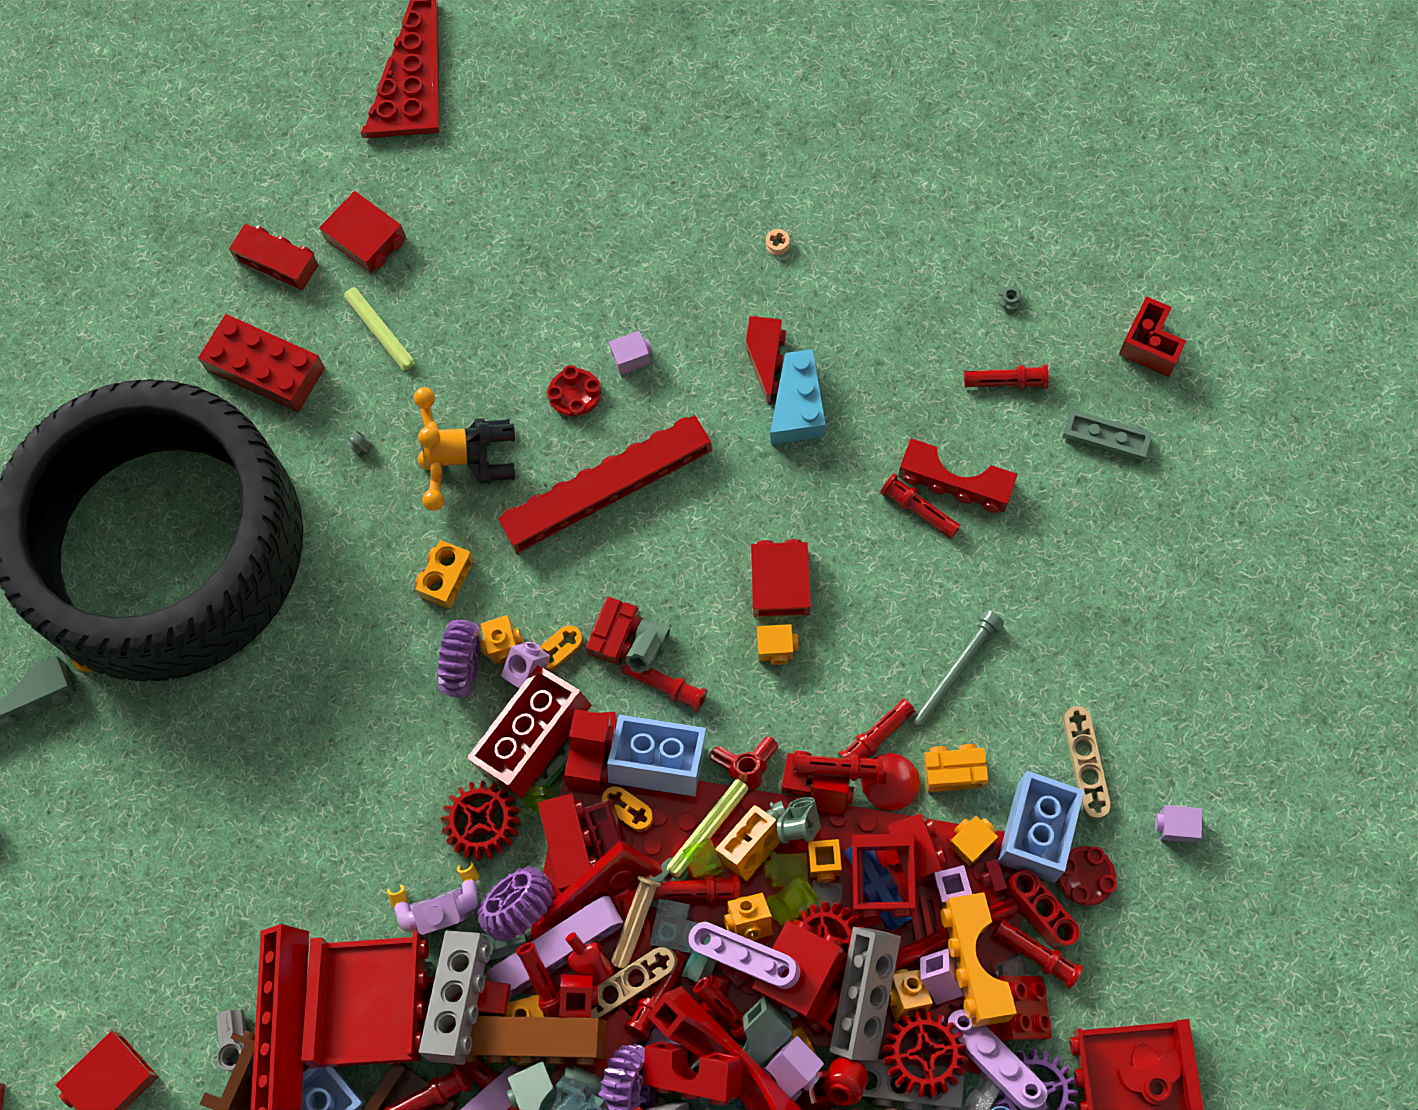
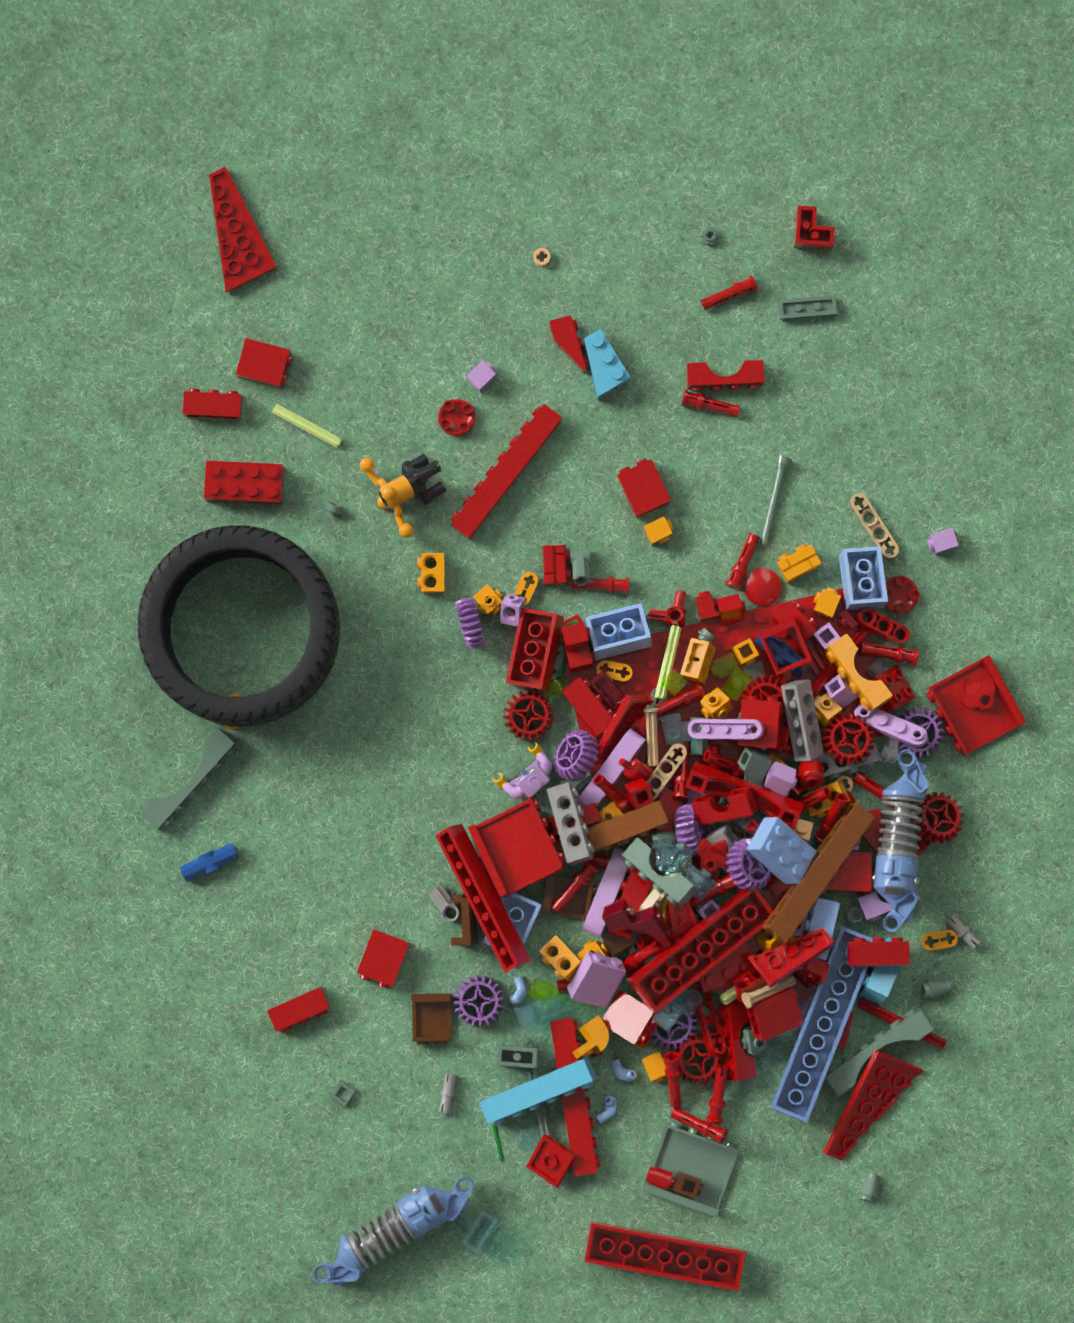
camera: 30 degrees left, 15 degrees up
sand green piece [777,797,822,844] -> none
red pin [792,754,884,783] -> none

